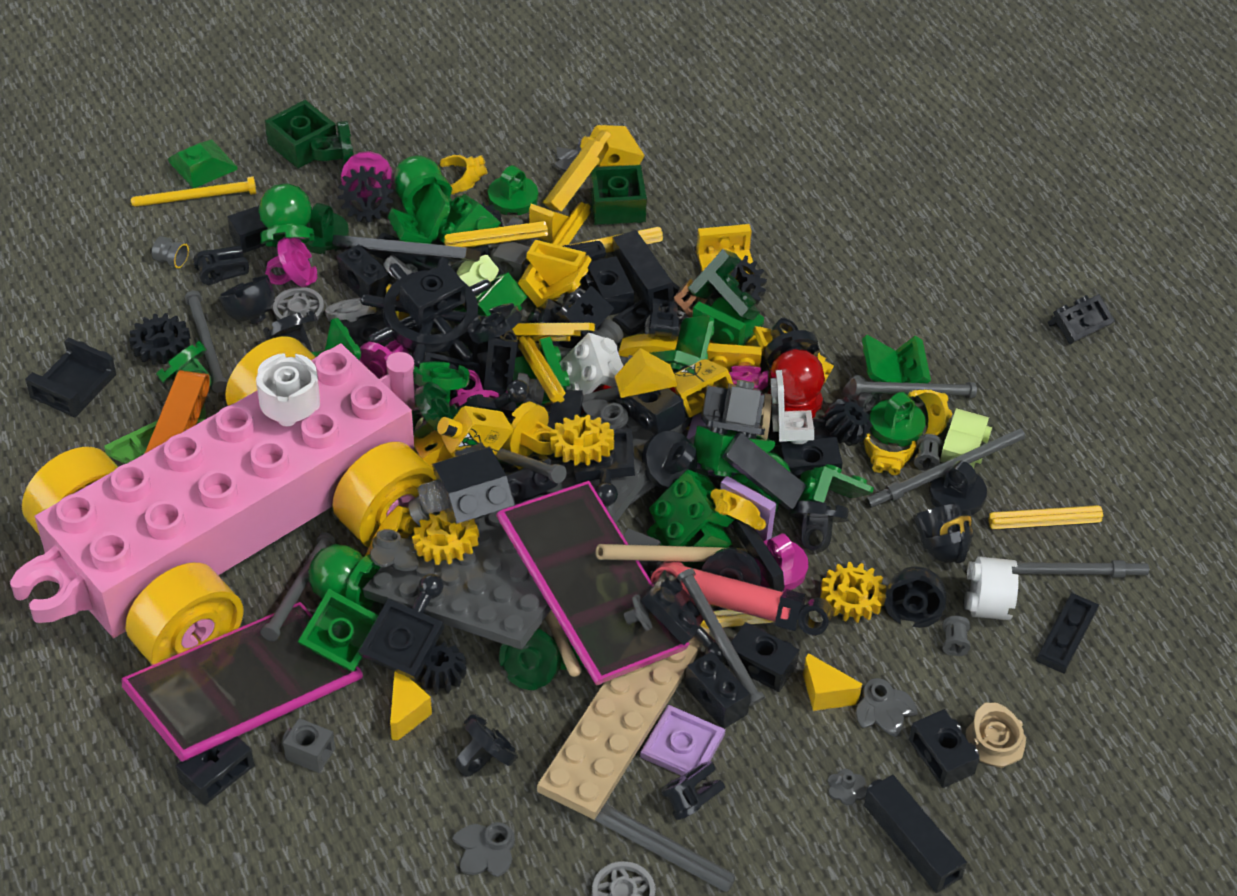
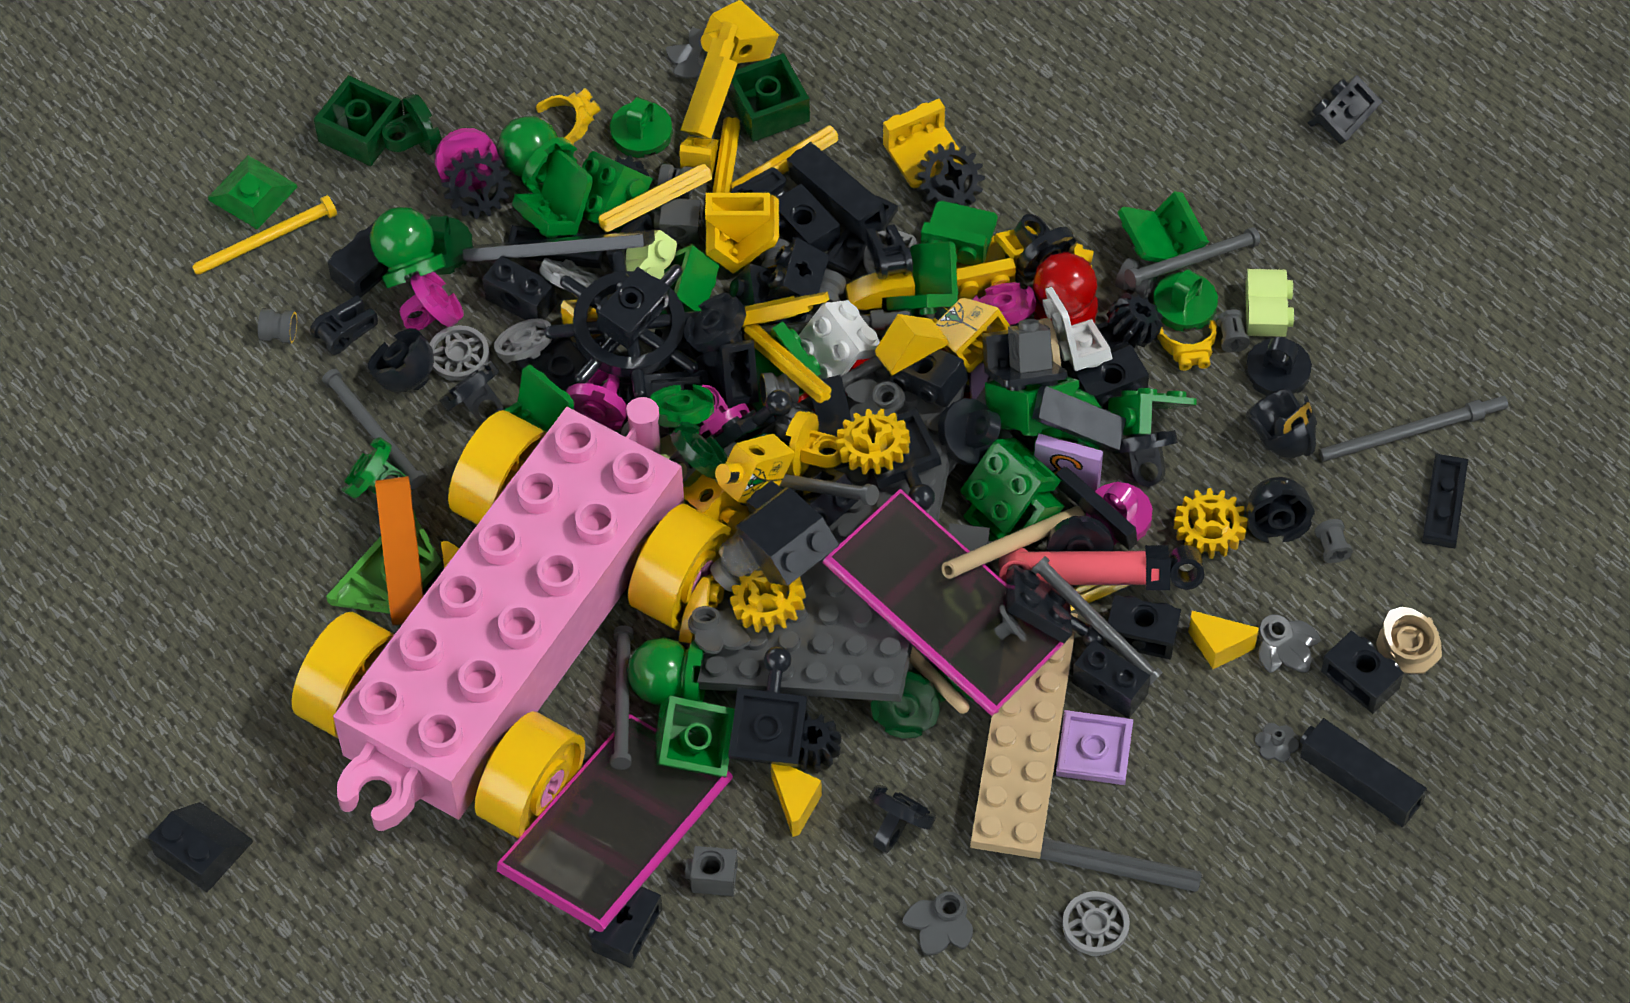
camera: 15 degrees left, 10 degrees up
black panel [25,337,117,418] -> none
black gear [129,313,191,365] -> none
white brick [256,353,320,426] -> none
black piece [661,761,726,820] -> none
nougat tile [674,279,707,318] -> none
dark green bracket [688,249,760,320] -> none
yellow helmet [710,489,766,531] -> none
dark grey bar [866,428,1025,508] -> none
yellow helmet [908,389,952,436] -> none
white brick [964,557,1018,620] -> none
yellow axle [988,505,1103,529] -> none

